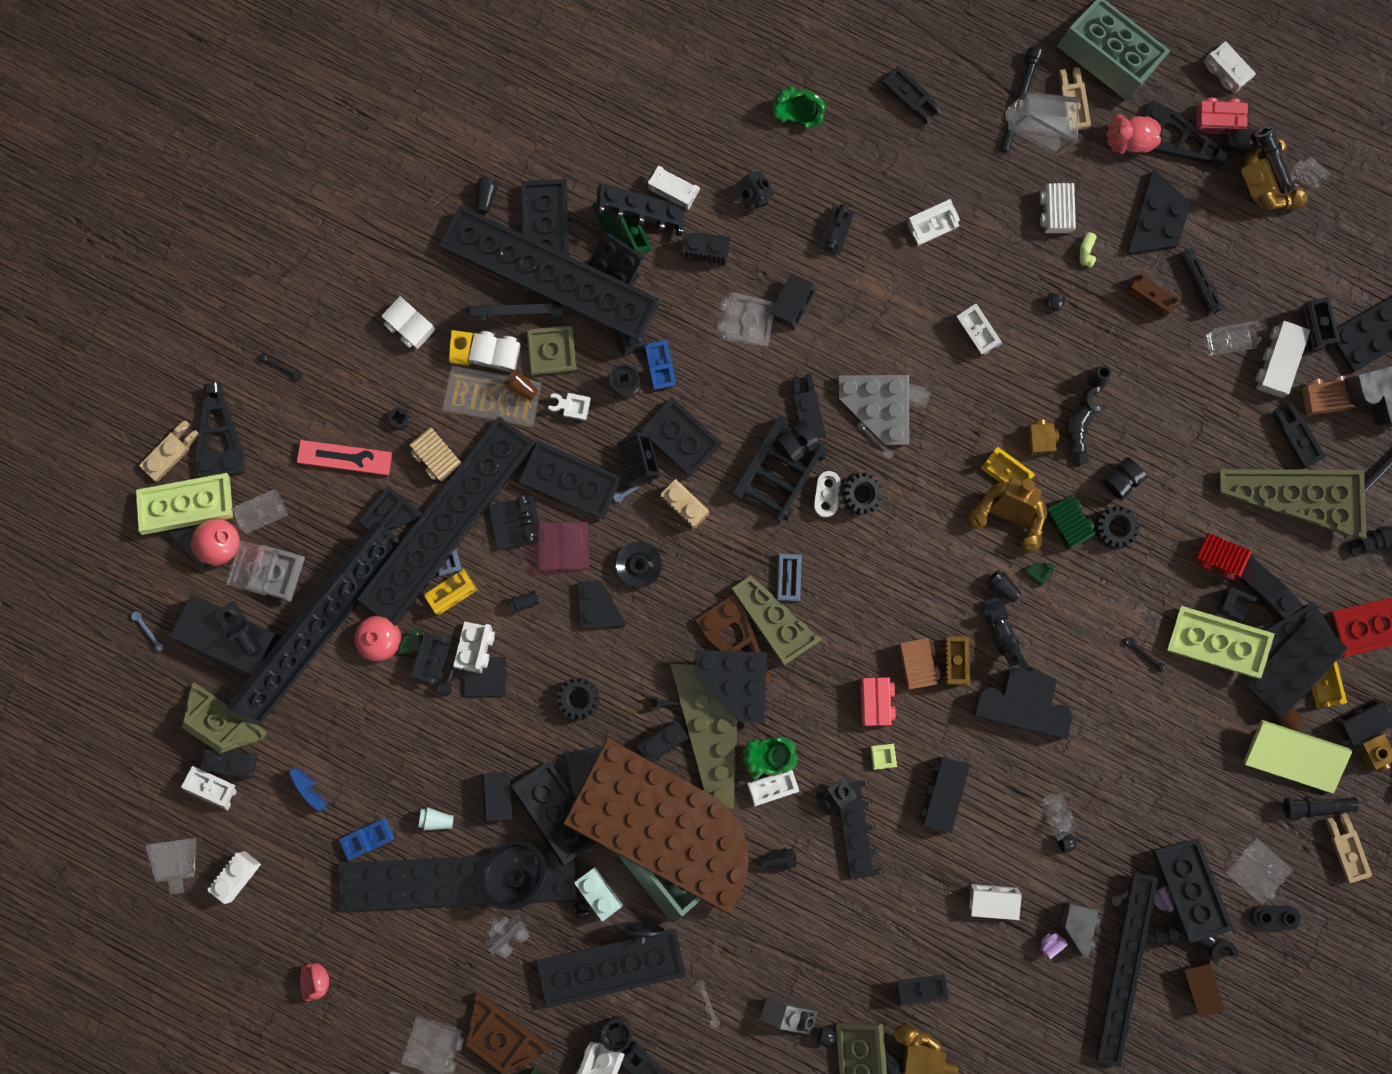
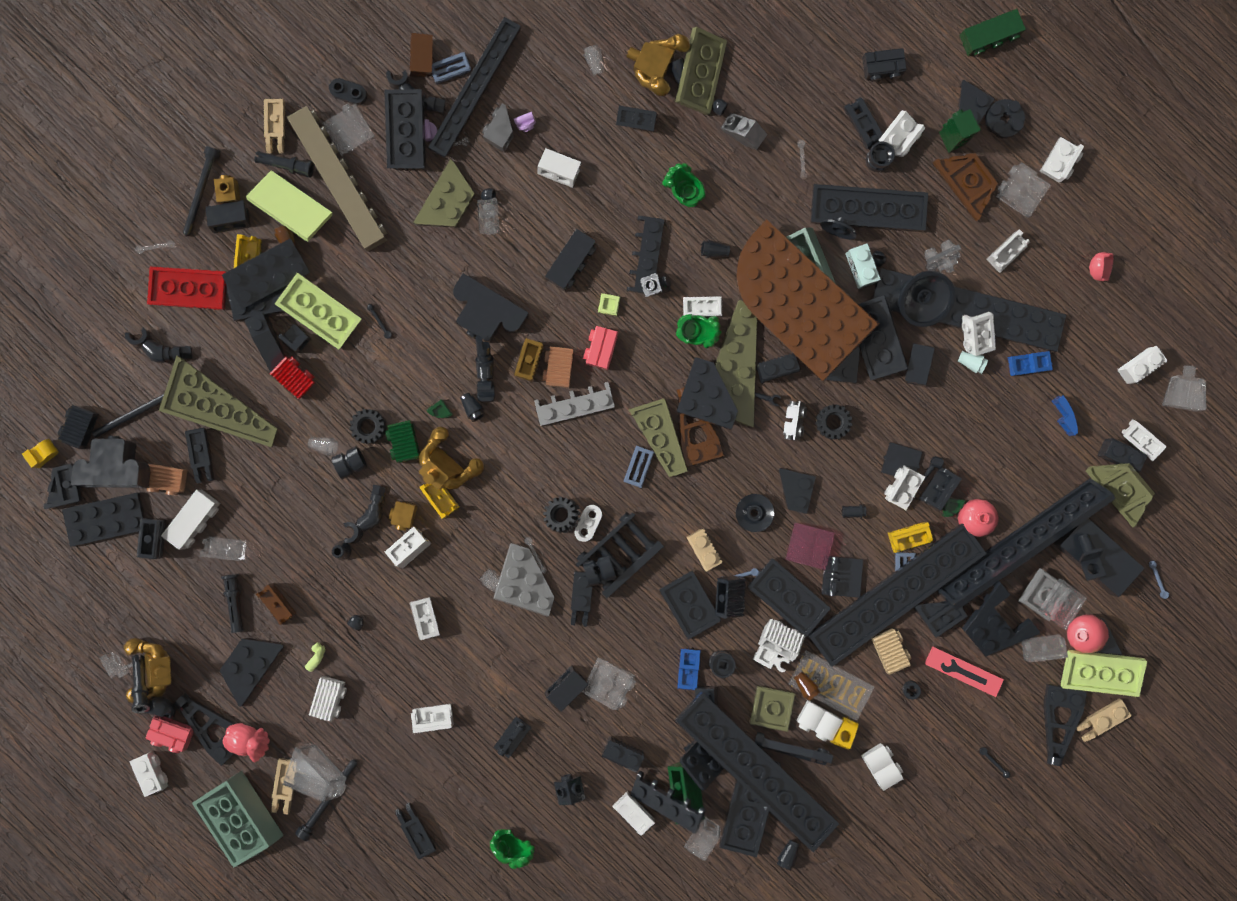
camera: 170 degrees left, 5 degrees up
none -> dark tan brick [287,106,387,252]
none -> clear cone [308,437,338,456]
none -> white hinge [385,527,431,569]
none -> olive wing [413,159,475,228]
none -> sand blue tile [432,52,472,84]
none -> light grey hinge [534,382,615,426]
none -> clear cone [583,45,604,75]
none -> green hair [662,163,706,207]
none -> clear torso [684,817,720,861]
none -> white brick [758,619,805,661]
none -> hinge [783,401,807,441]
none -> white bracket [962,312,996,356]
none -> black wing [962,581,1041,657]
none -> white hinge [986,229,1030,273]

